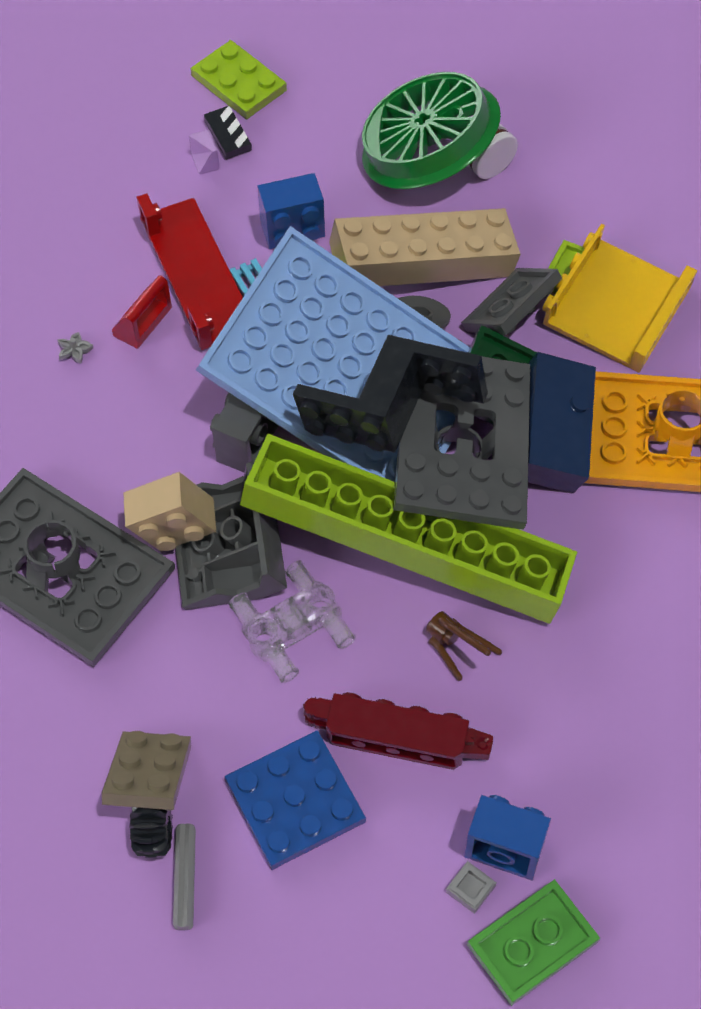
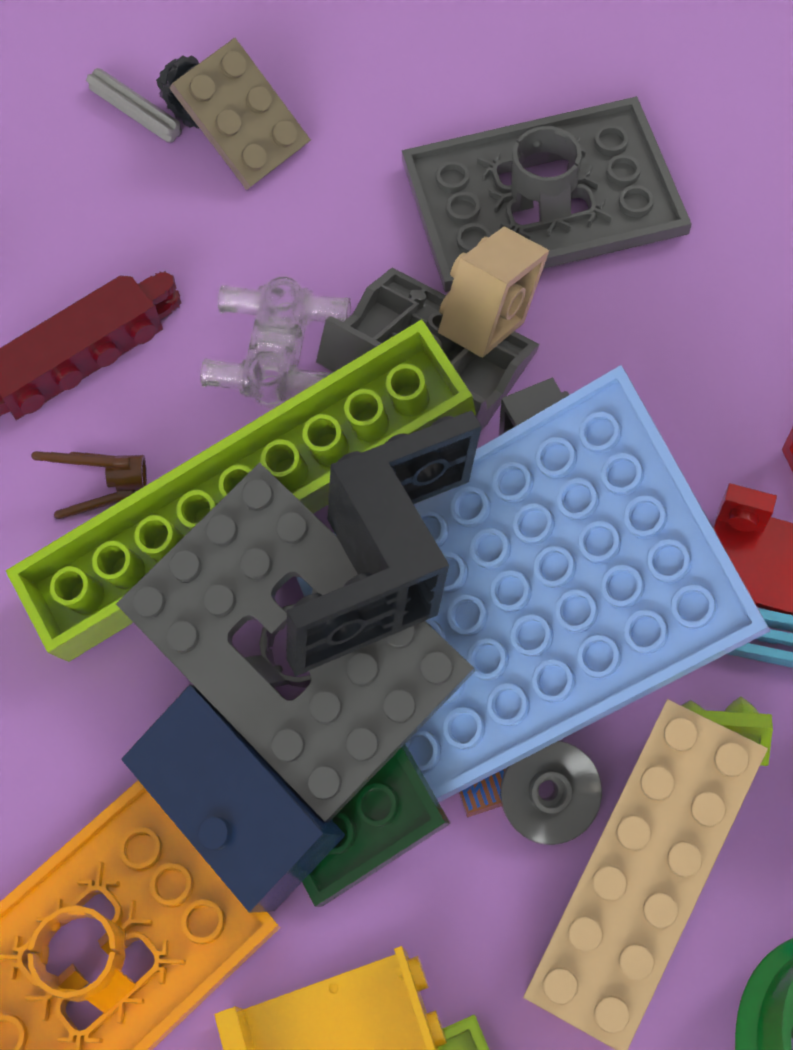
camera: 135 degrees right, 5 degrees up
blue plate [224,730,366,870] -> none
dark grey plate [461,268,562,335] -> none

